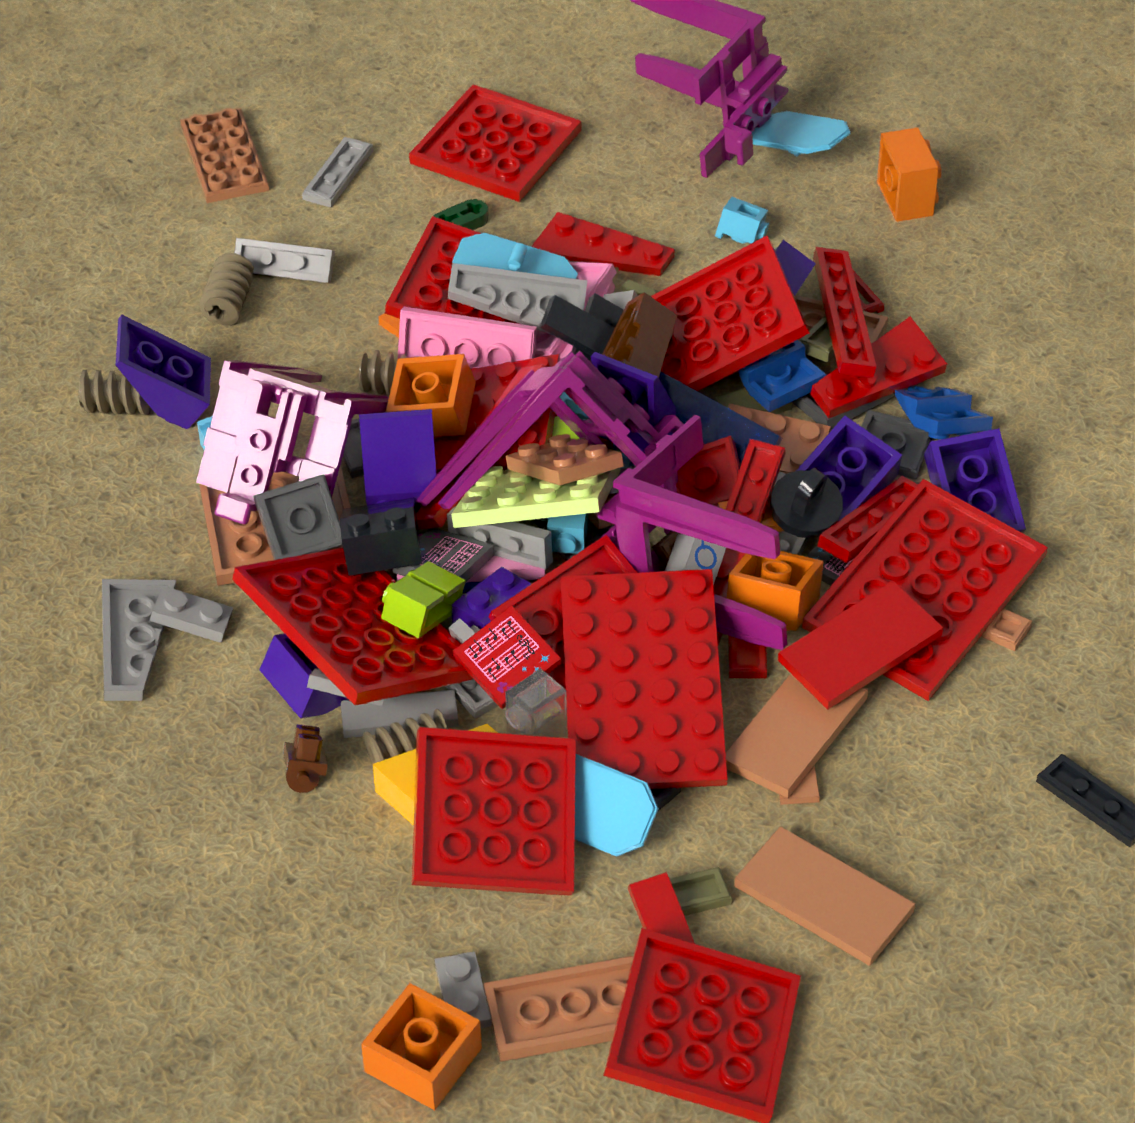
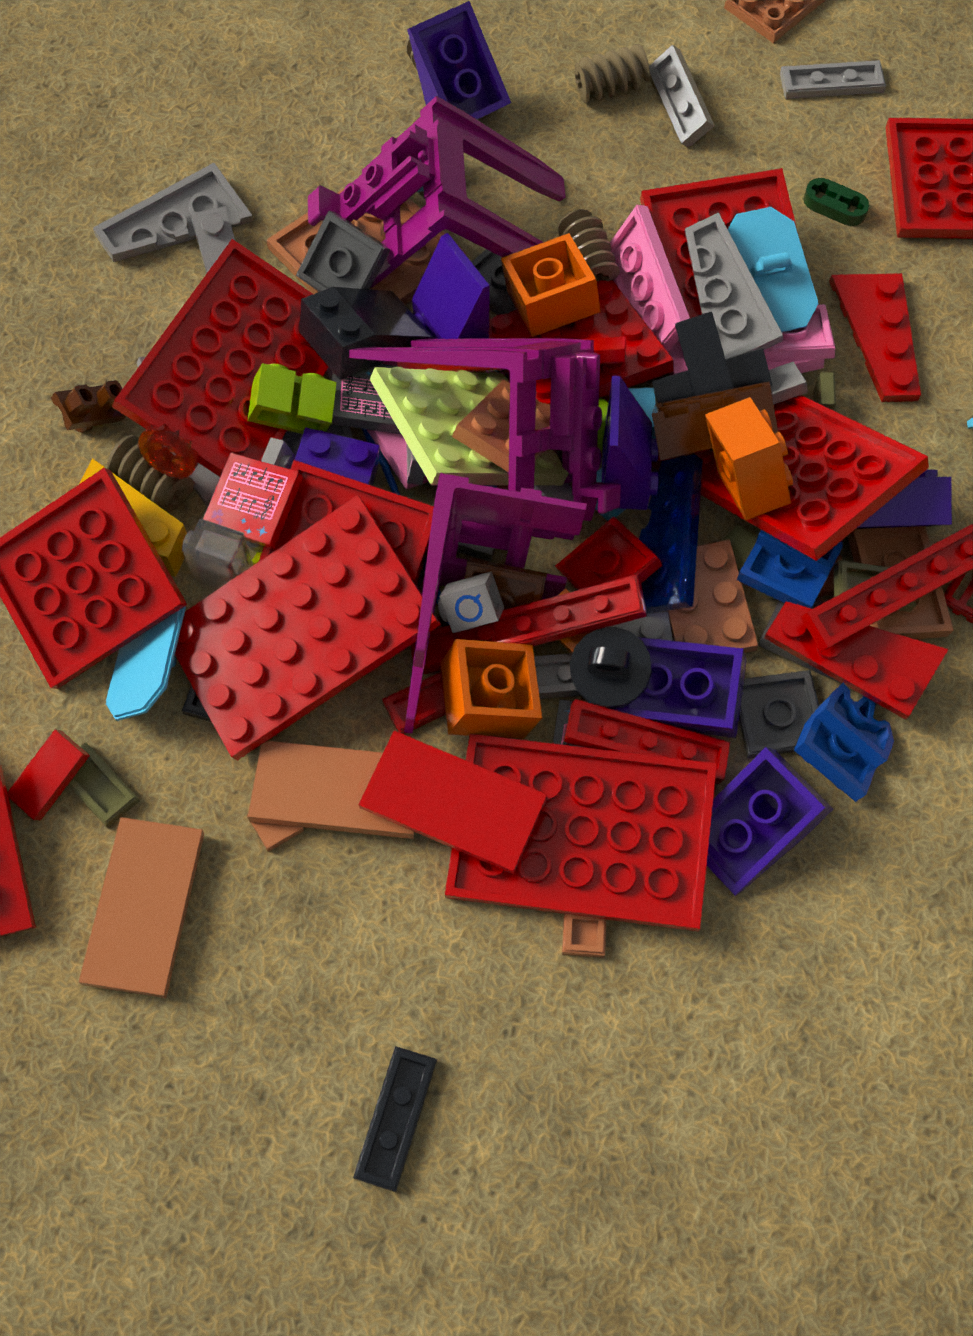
camera: 60 degrees right, 20 degrees up
none -> clear red gear [138,424,199,478]
none -> orange brick [705,397,793,520]

